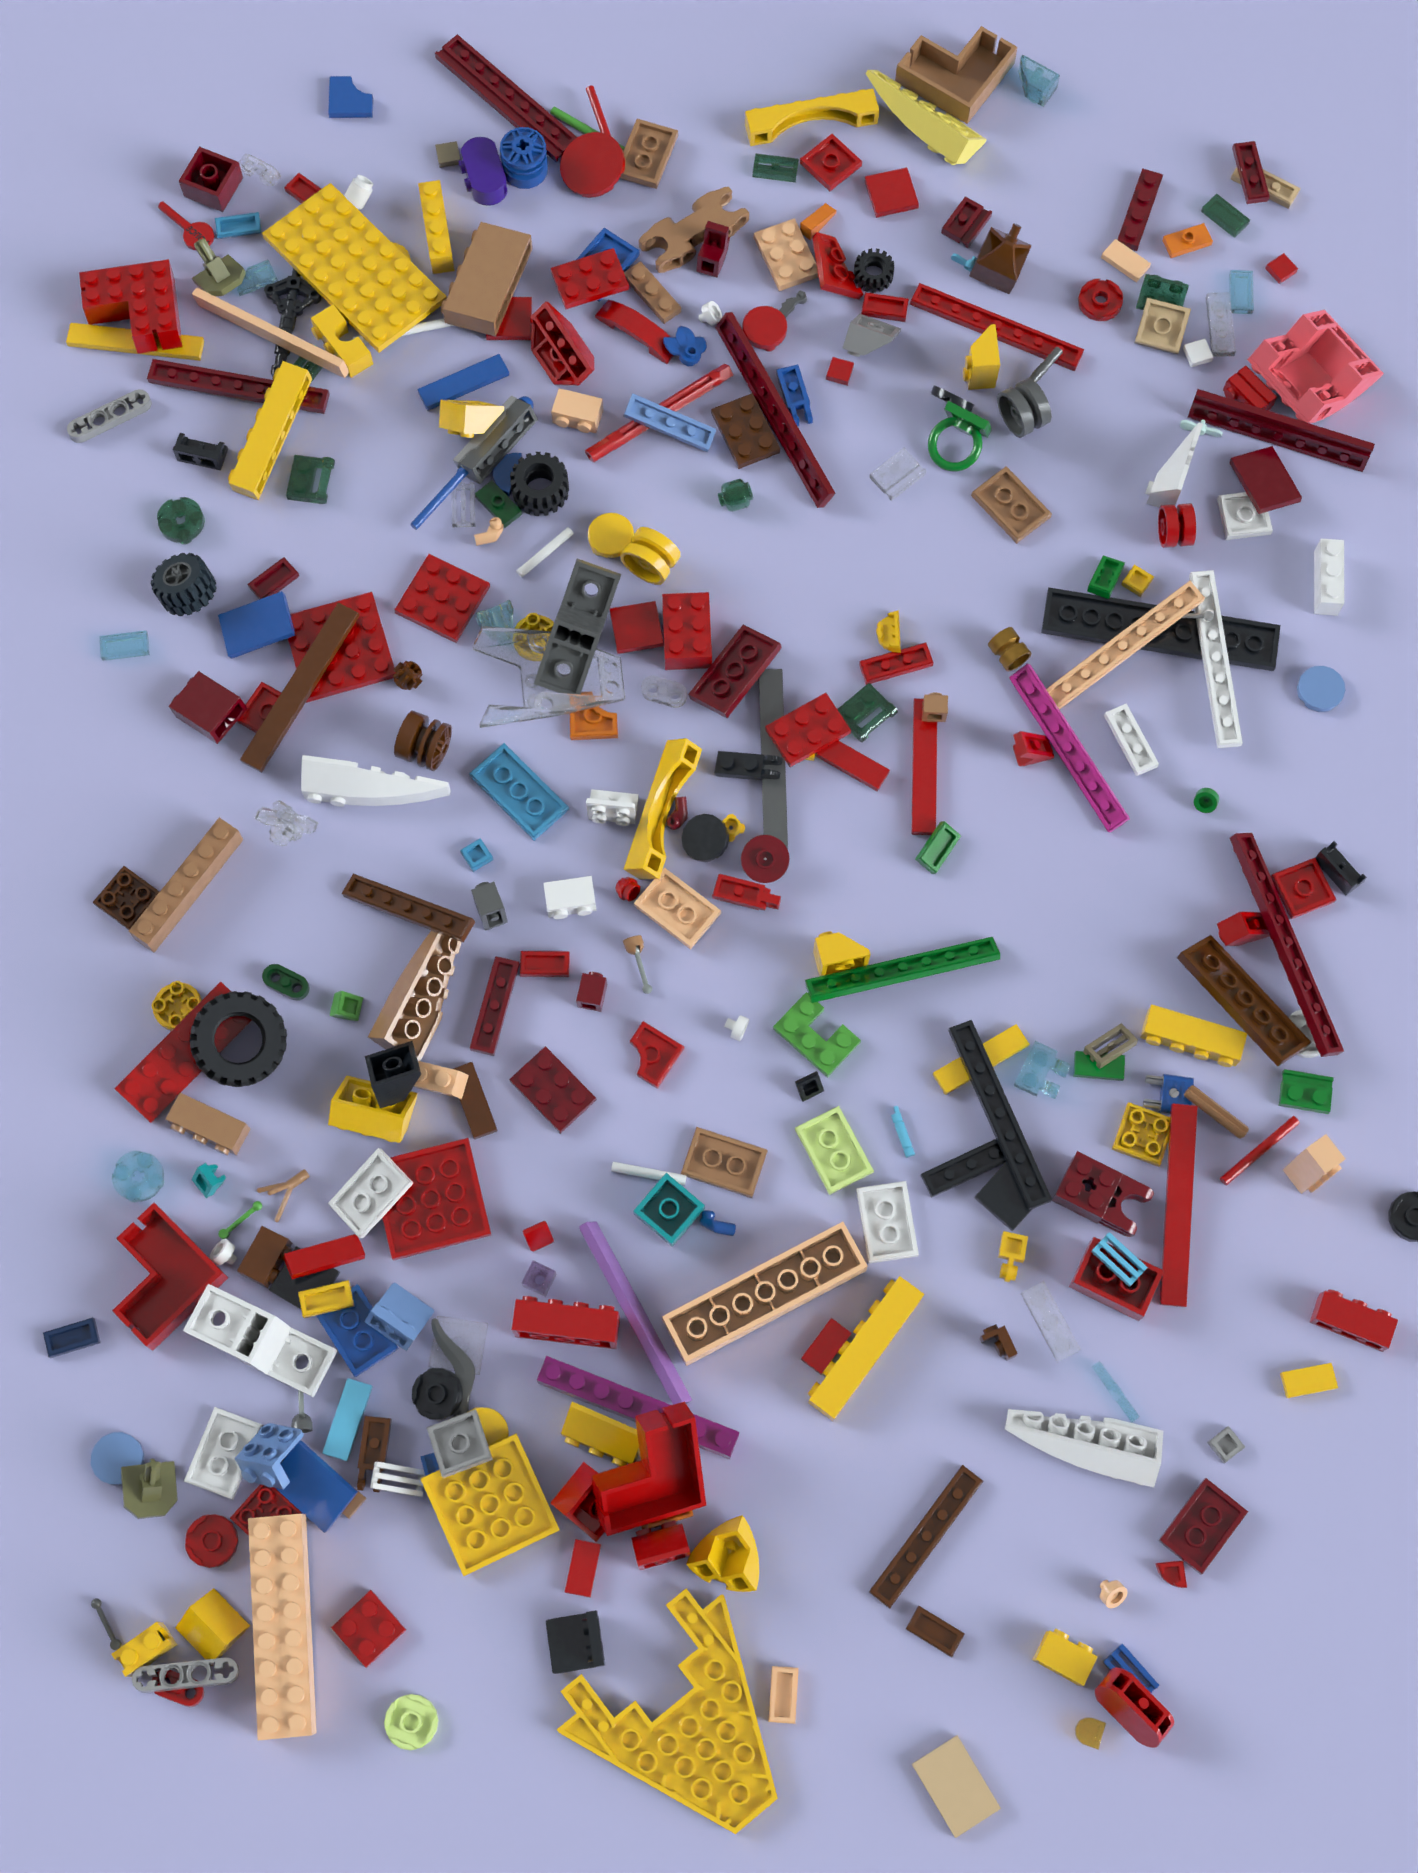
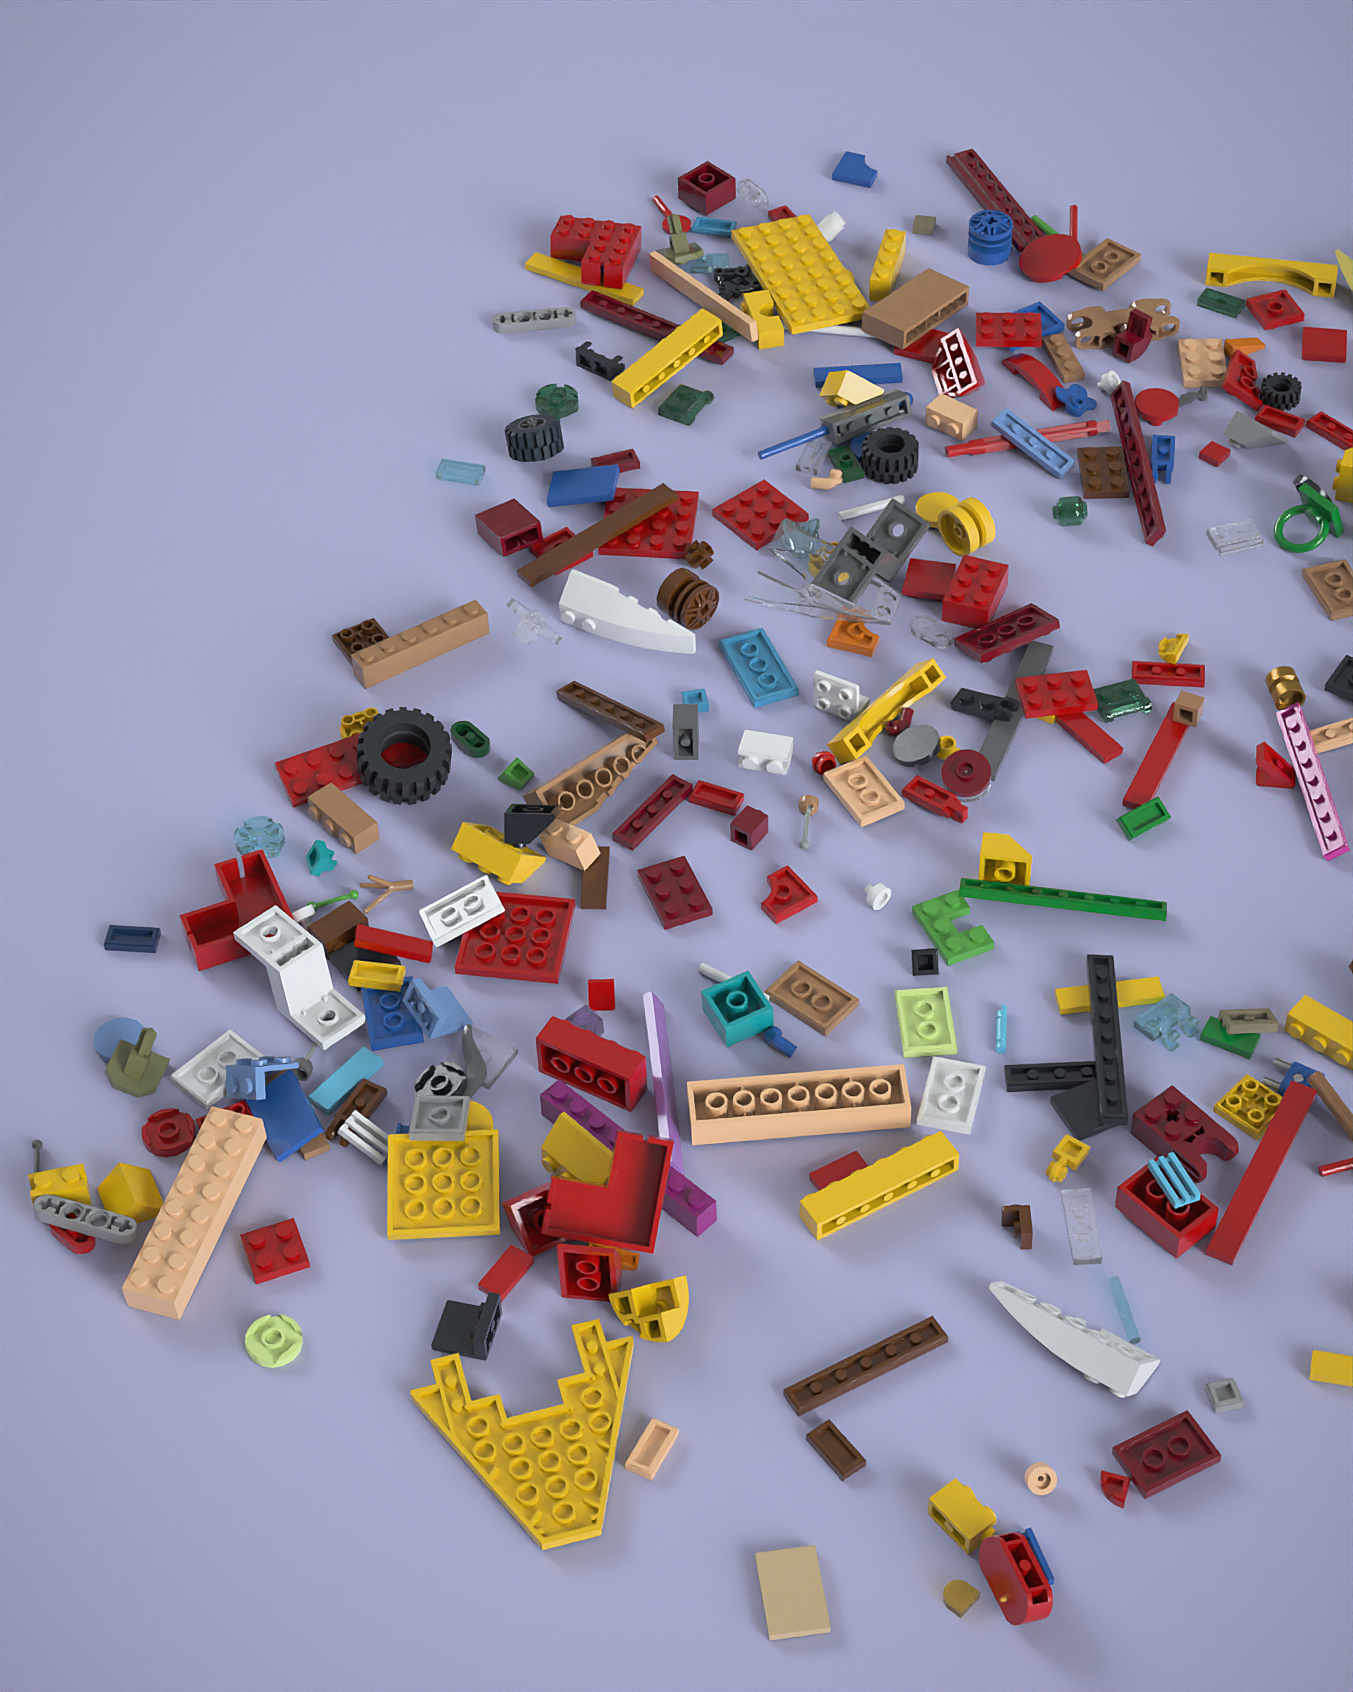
camera: 25 degrees right, 25 degrees down
dark purple brick [458,137,508,206] -> none

